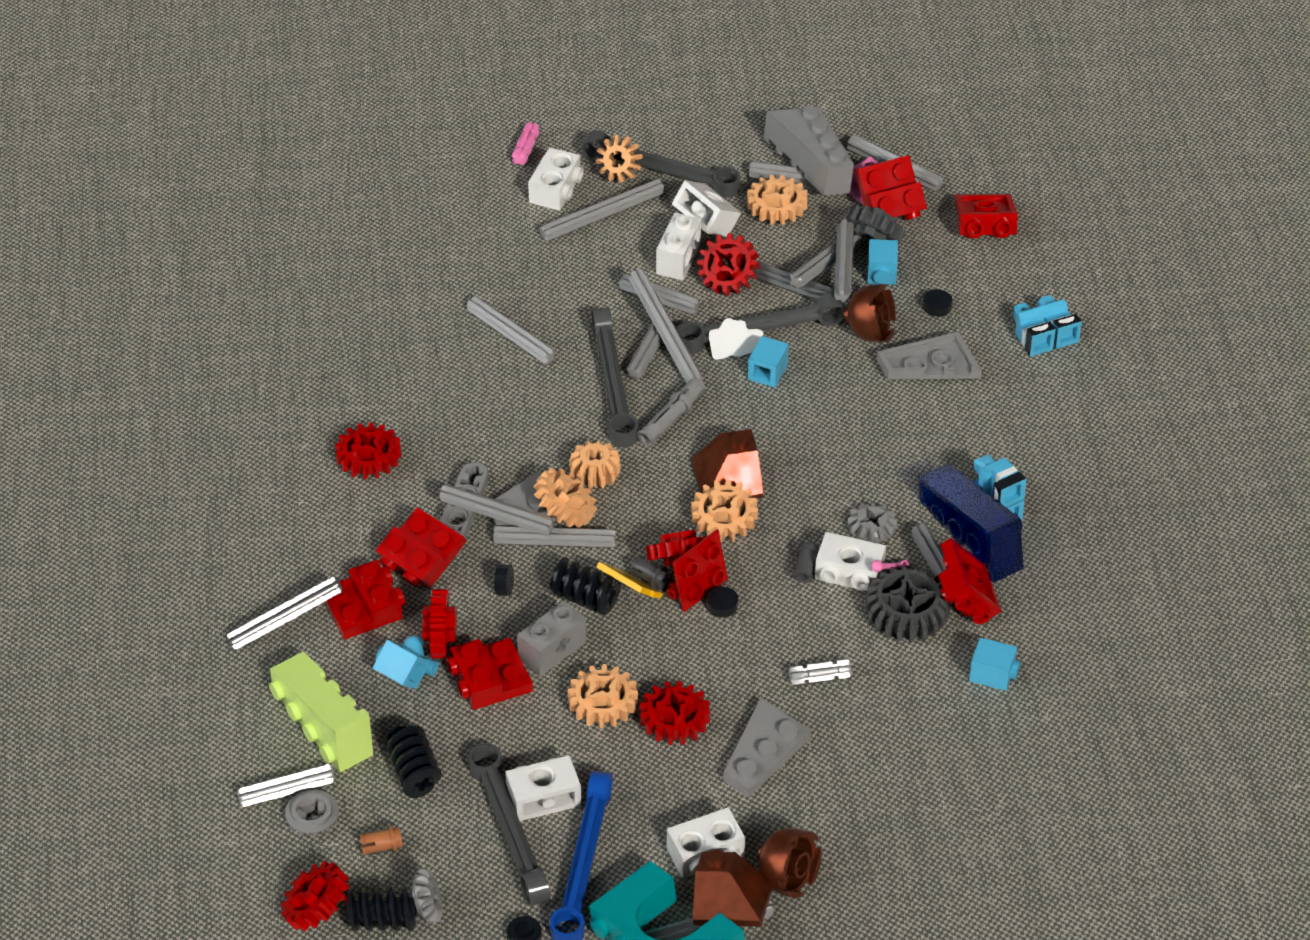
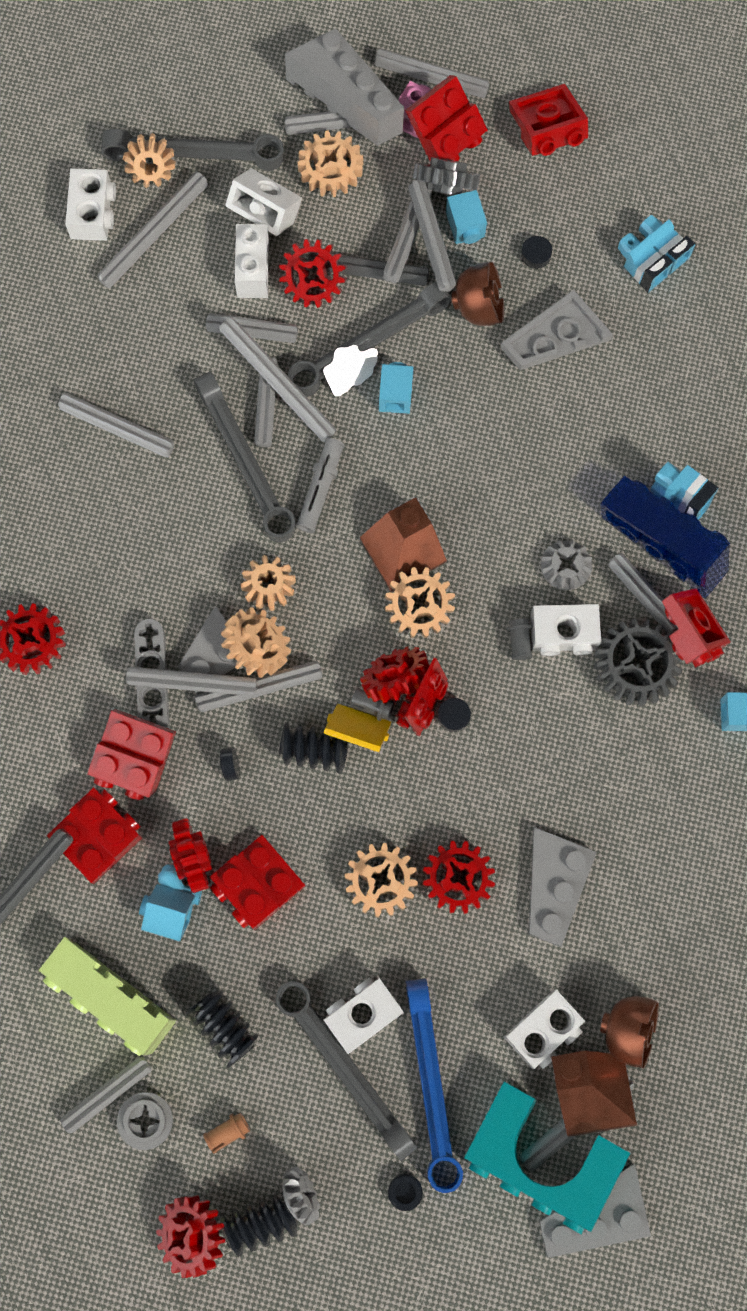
camera: 20 degrees left, 30 degrees up
bright pink axle [512,122,539,166] -> none
light grey brick [517,601,586,677] -> none
axle [788,659,852,685] -> none
bright pink hinge [871,560,910,572] -> none

